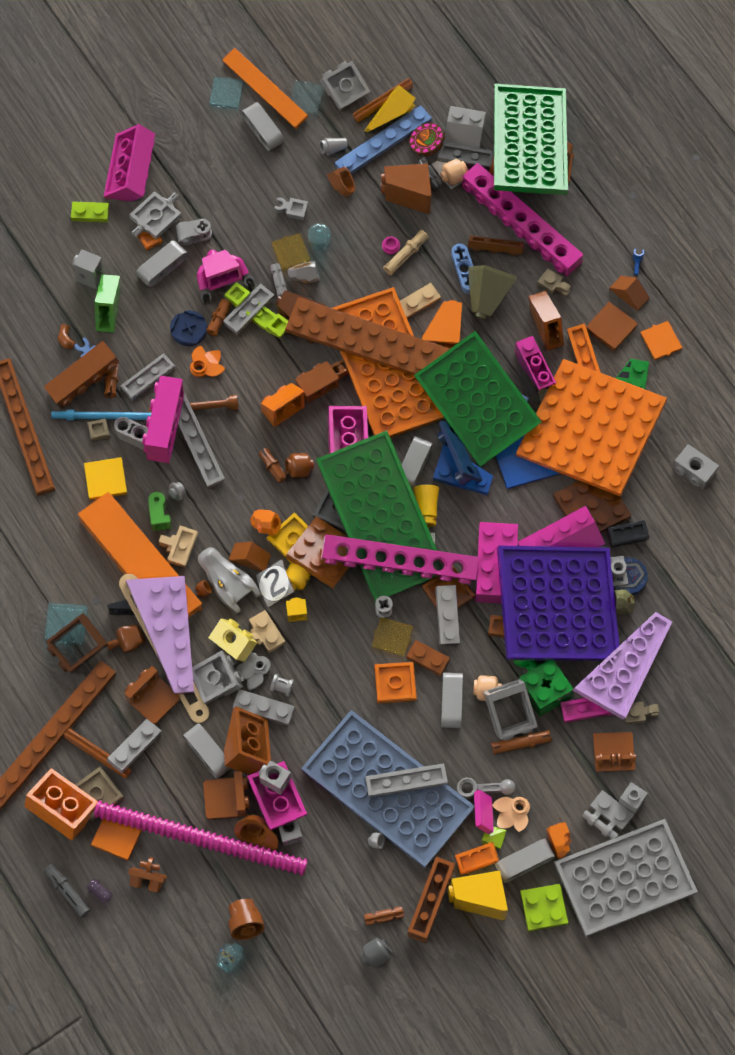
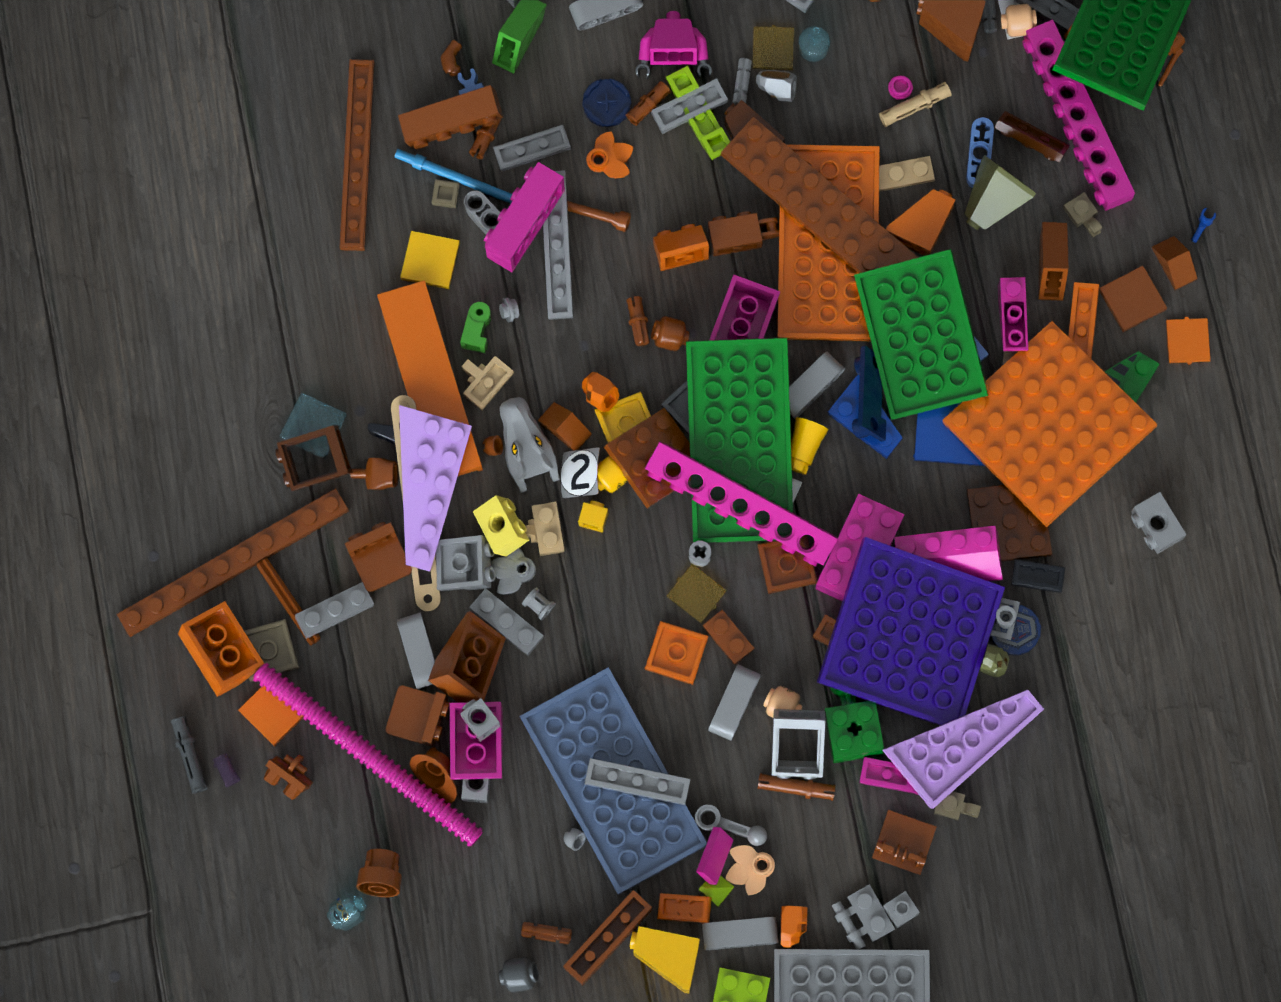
camera: 25 degrees right, 10 degrees up
light grey plate [435,585,460,645] -> none

